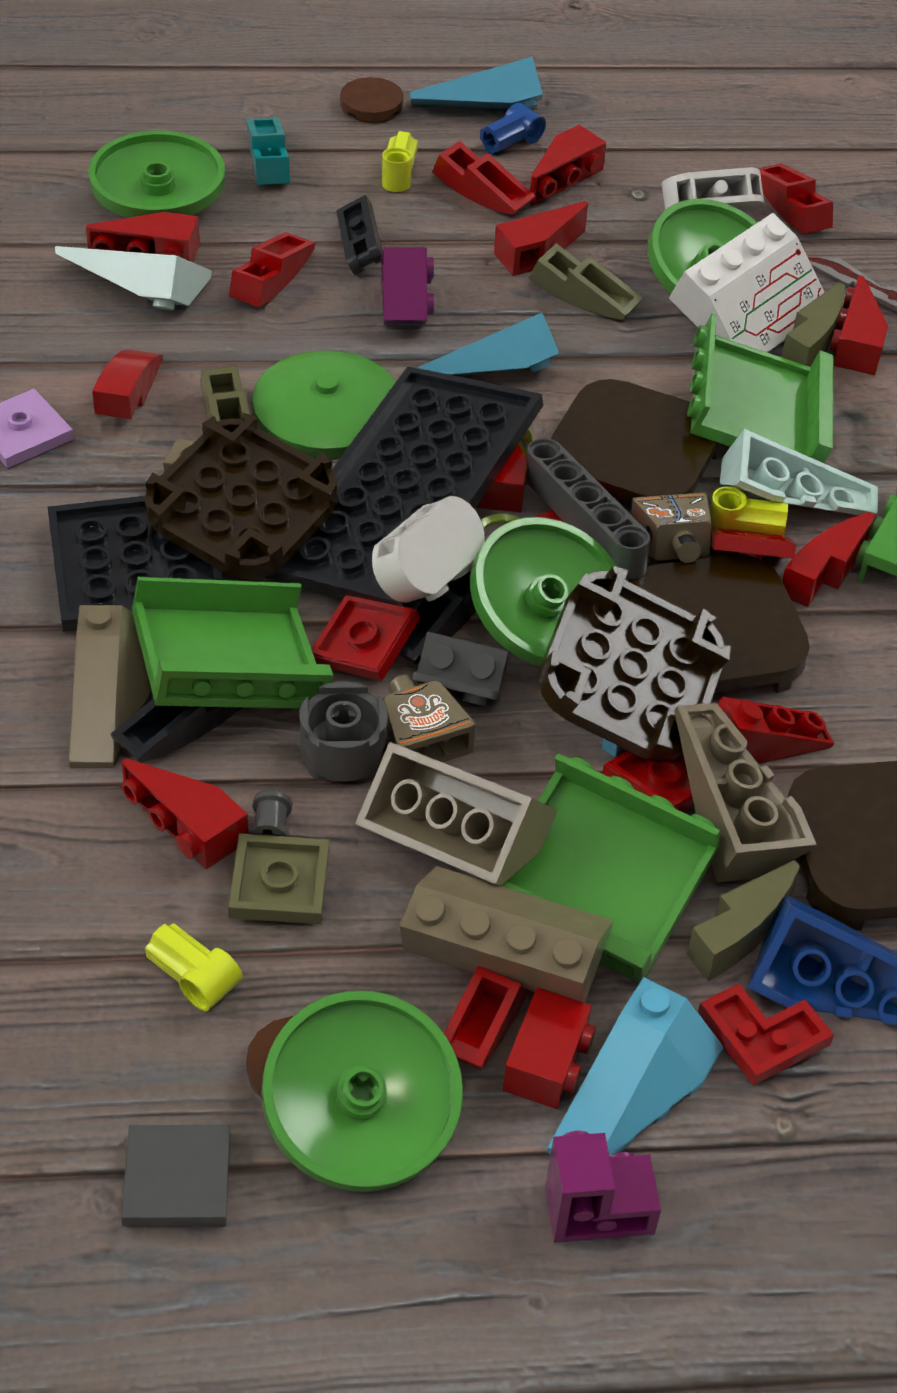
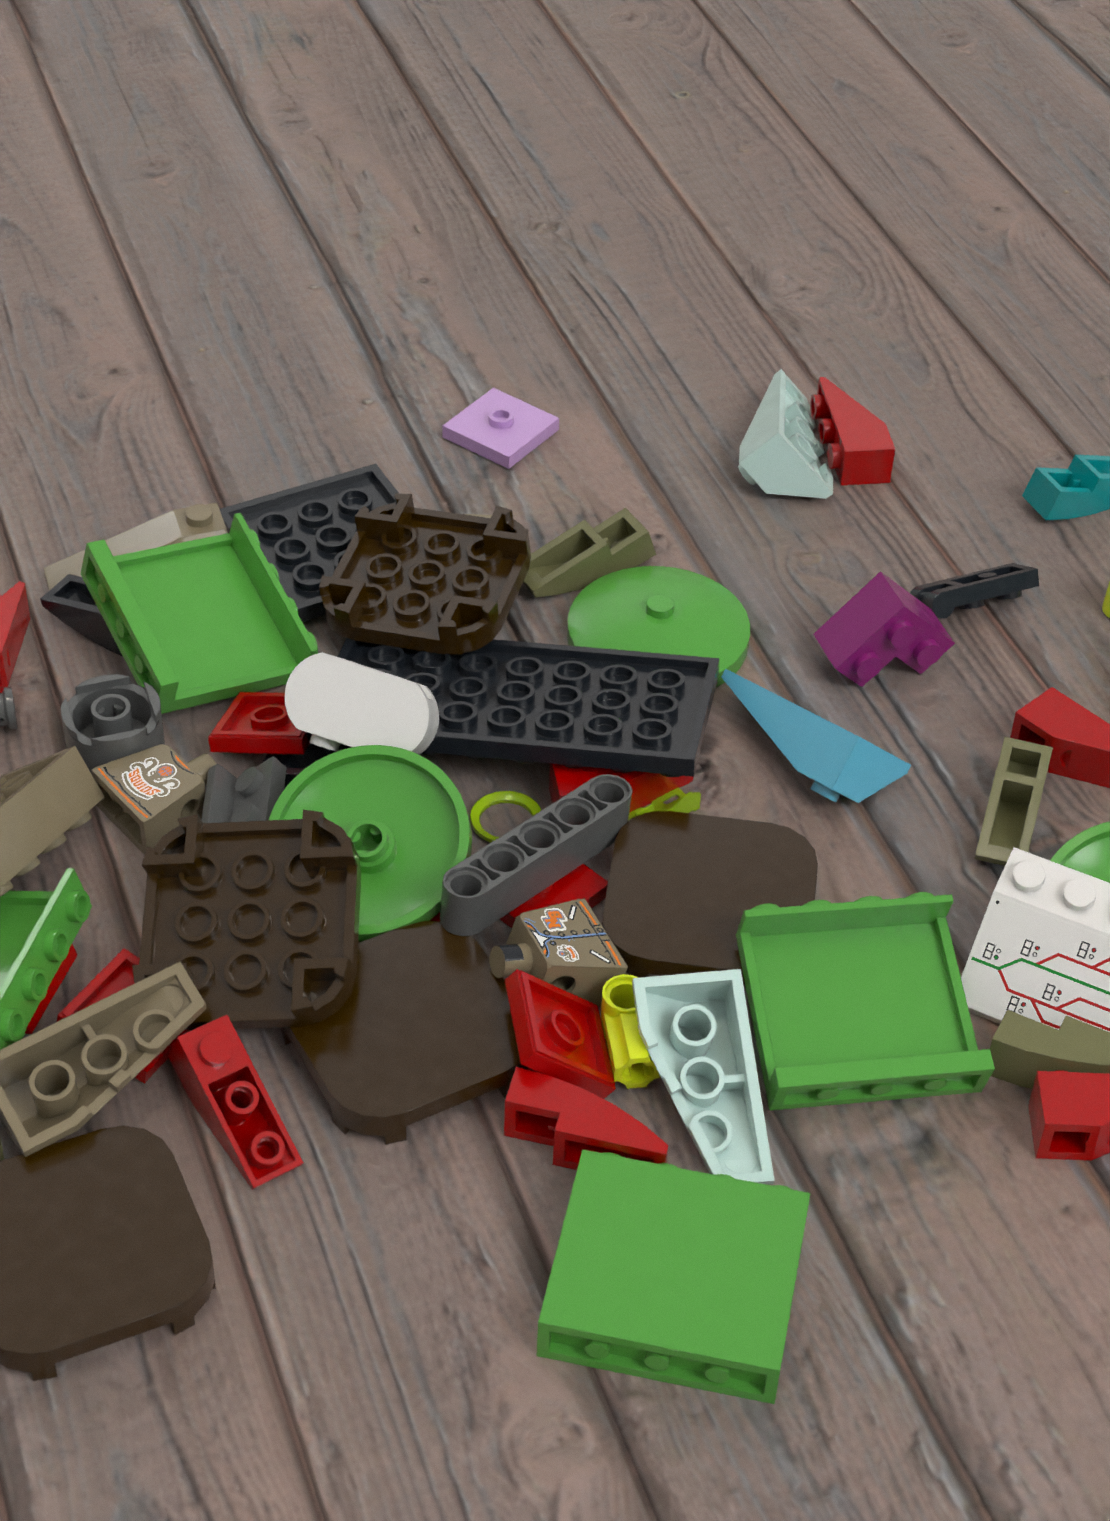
camera: 75 degrees right, 5 degrees down
bright green dish [88,130,225,218] -> none
red slope [92,349,163,420] -> none
red slope [229,232,316,307] -> none

